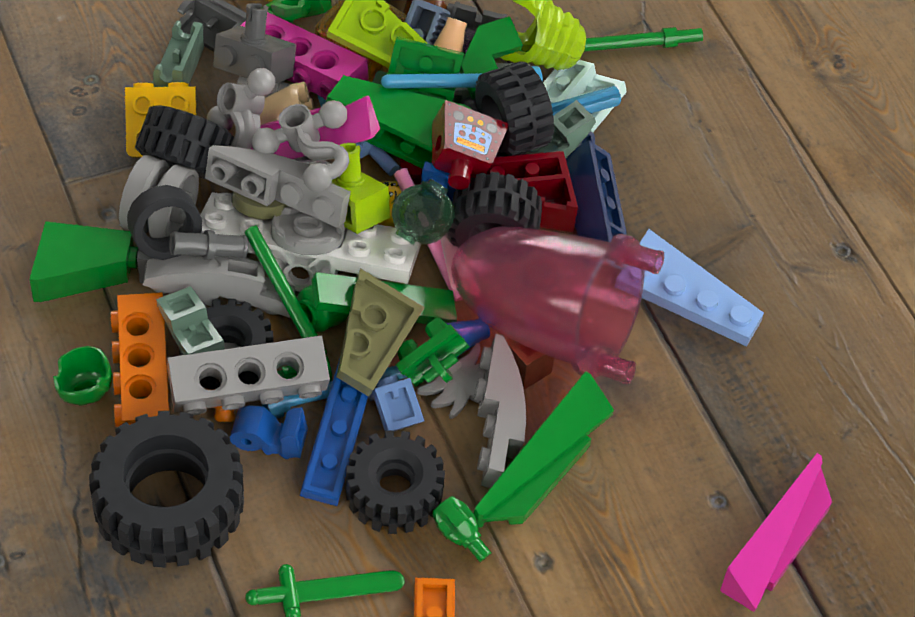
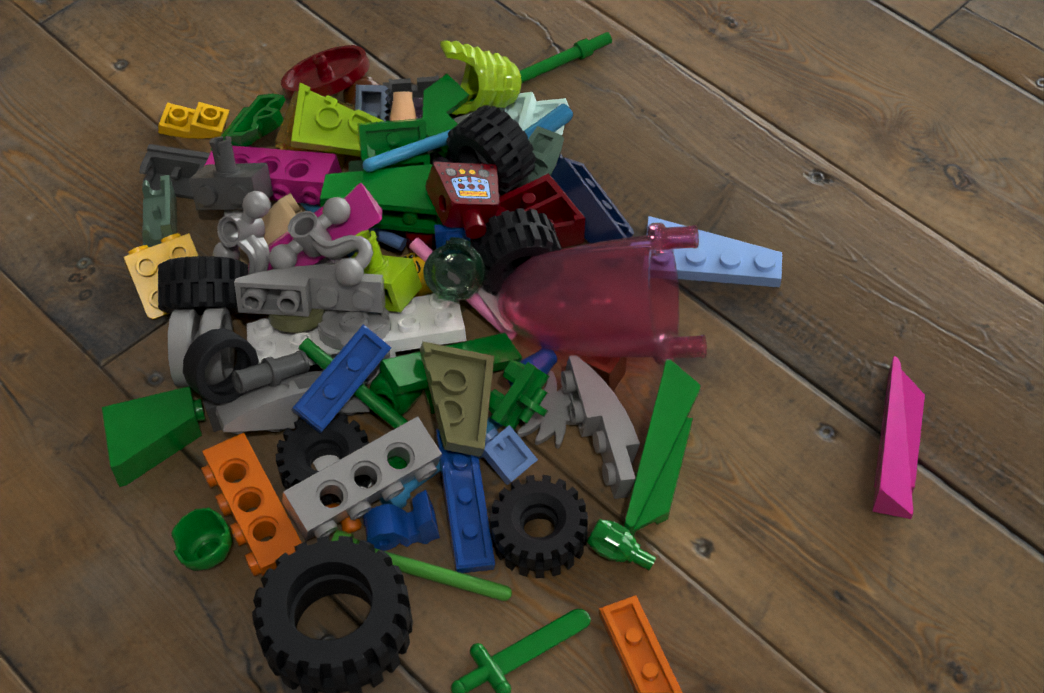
camera: 15 degrees left, 0 degrees up
sand green slope [156,286,225,355] -> none
none -> blue tile [291,324,392,433]
none -> bright green piece [331,530,512,601]

